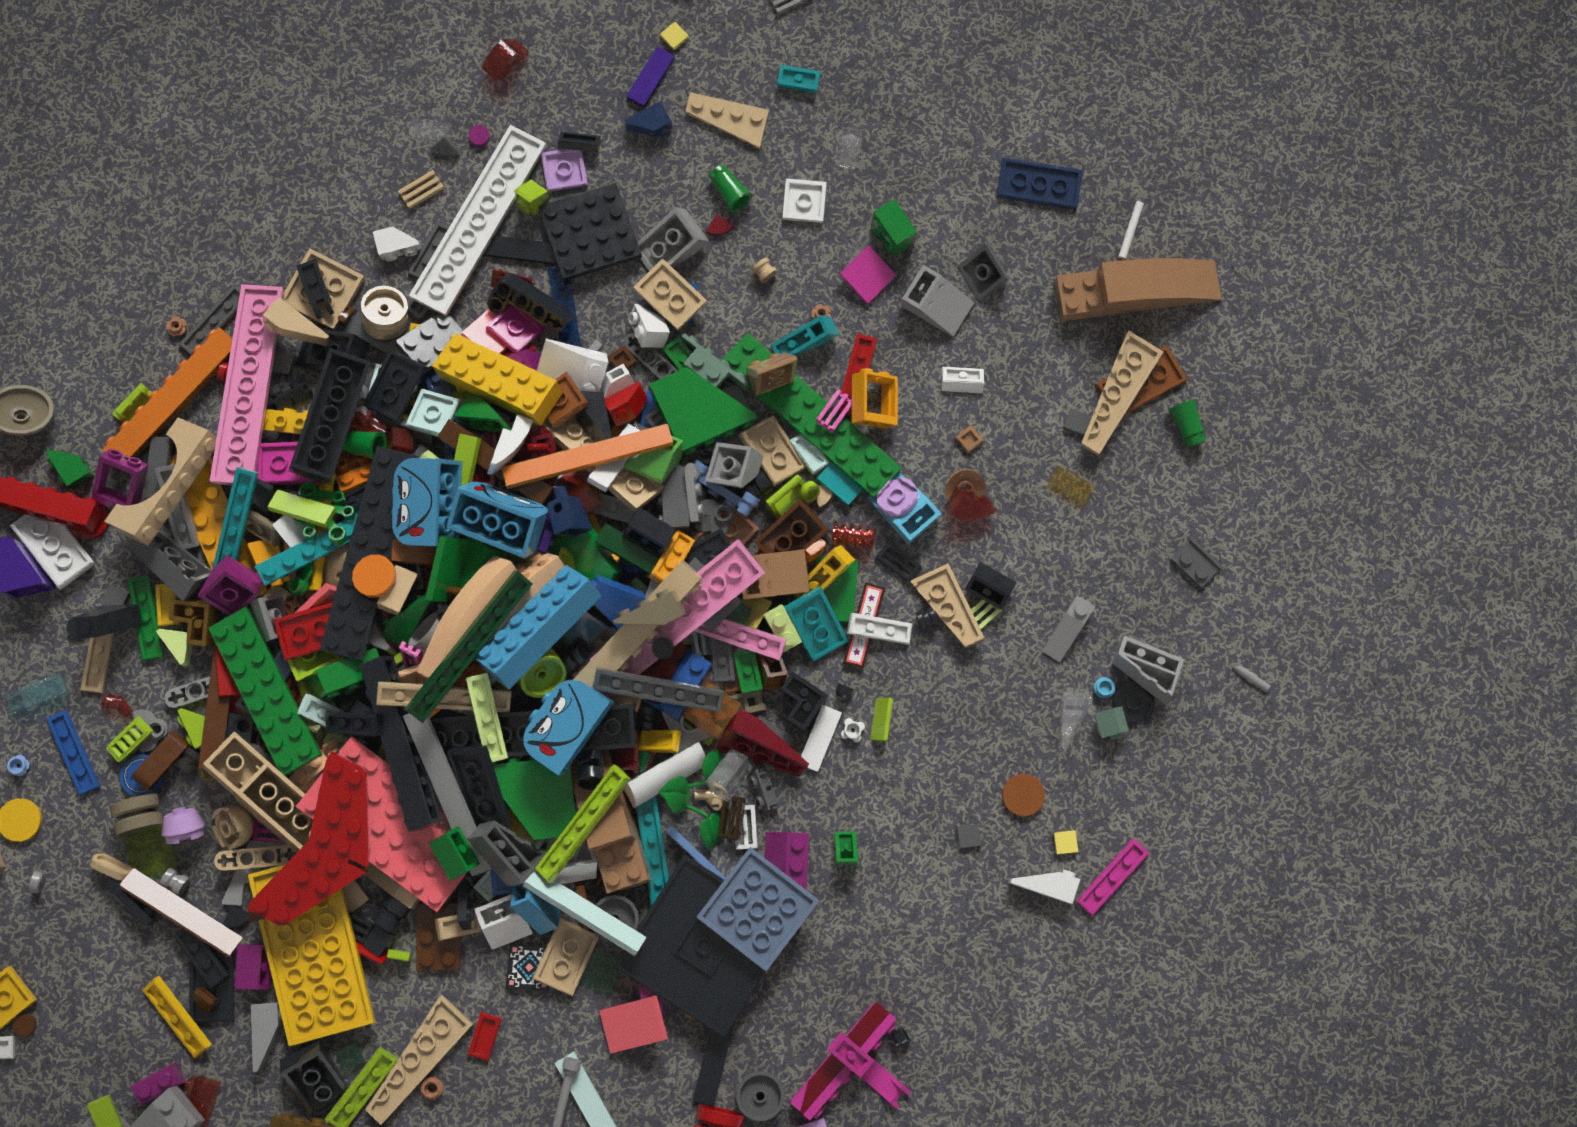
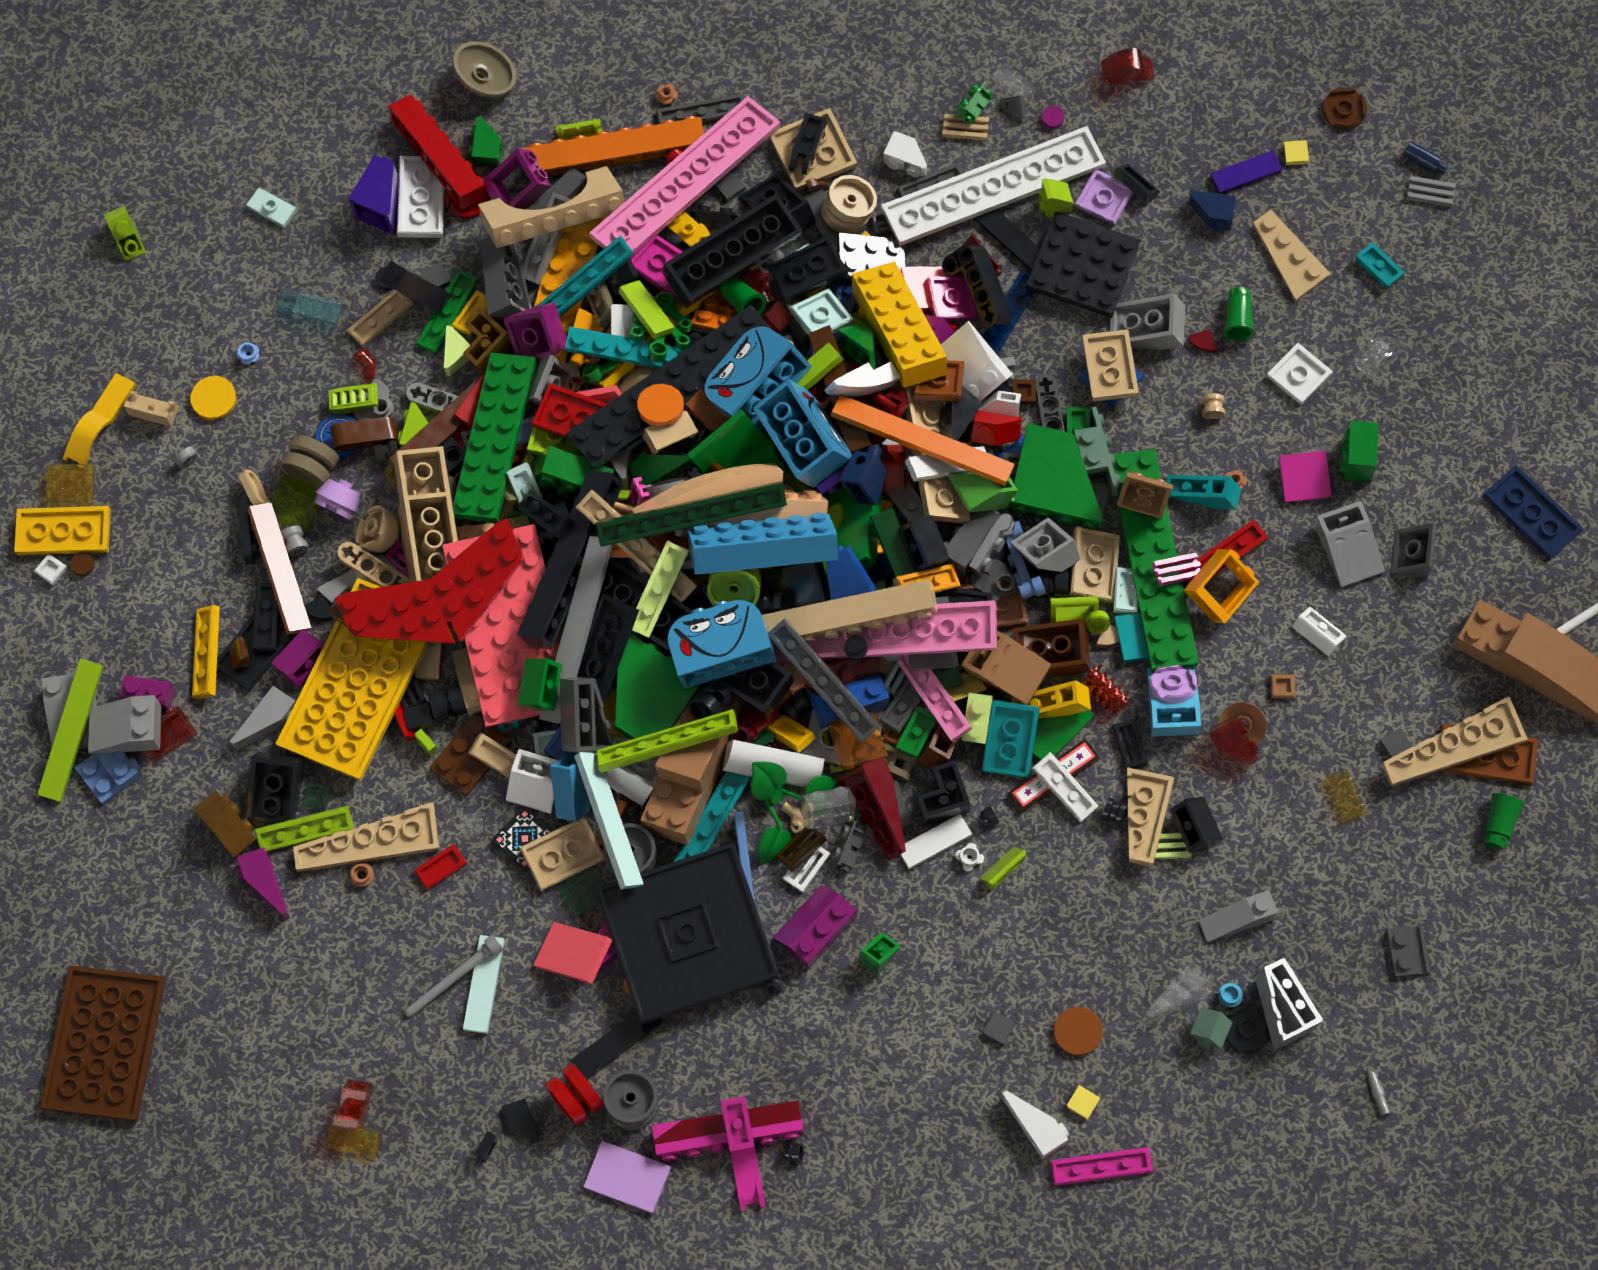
camera: 50 degrees right, 10 degrees down
blue tile [46,709,101,796] -> none
tan slope [263,297,329,346] -> none
black plate [457,880,476,930] -> none
dark tan slope [613,589,686,625] -> none
white slope [628,304,670,348] -> none
sand blue plate [697,847,820,971] -> none
orange tile [805,538,826,564] -> none
none -> green hinge [953,80,992,124]

